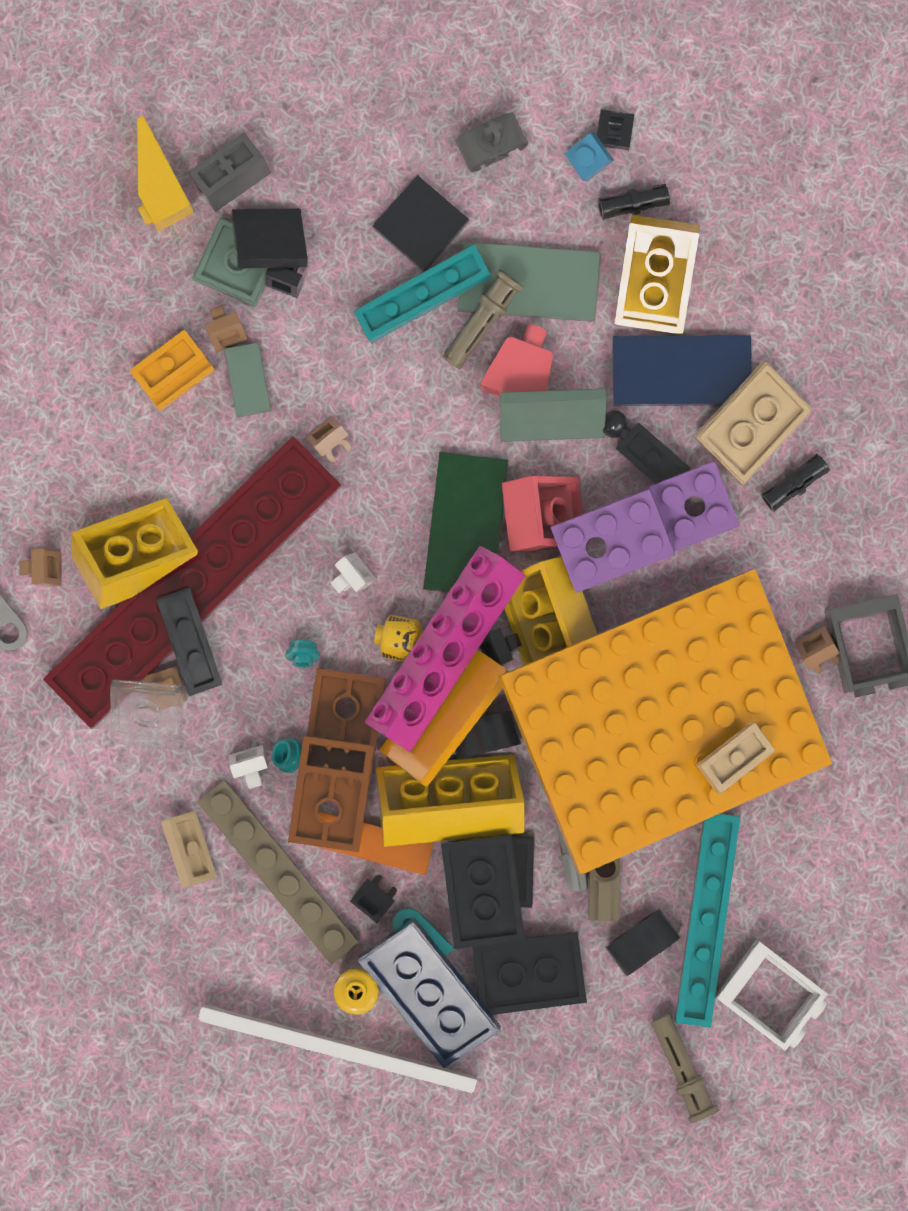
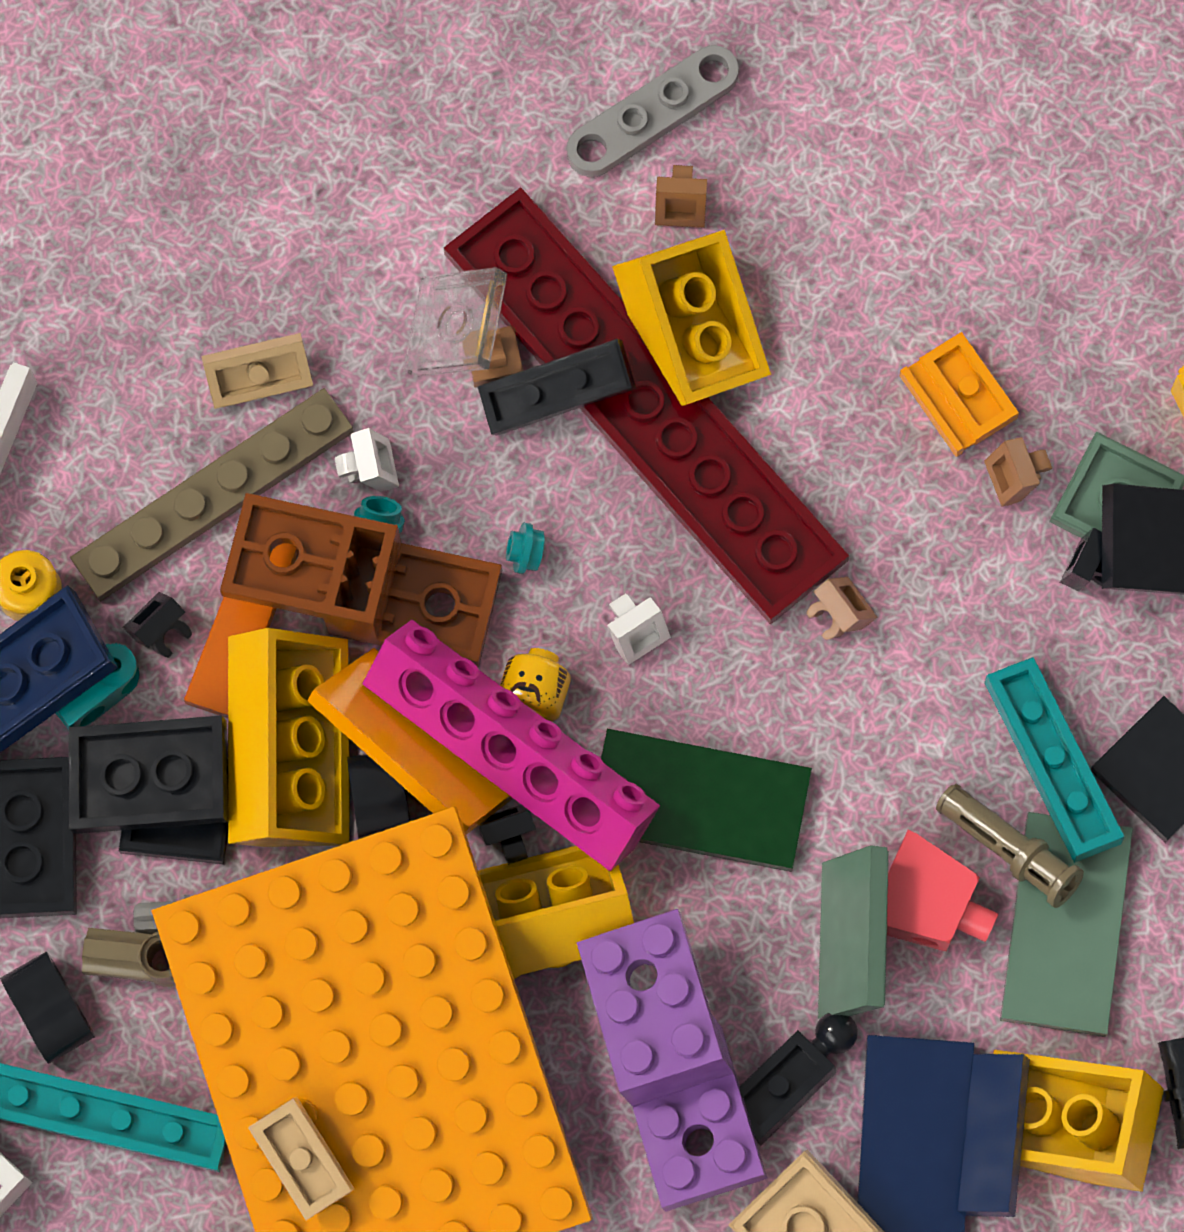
camera: 95 degrees right, 10 degrees down
sand green tile [224,343,271,418] -> none
coral slope [502,476,587,552] -> none
none -> dark blue tile [958,1054,1030,1217]

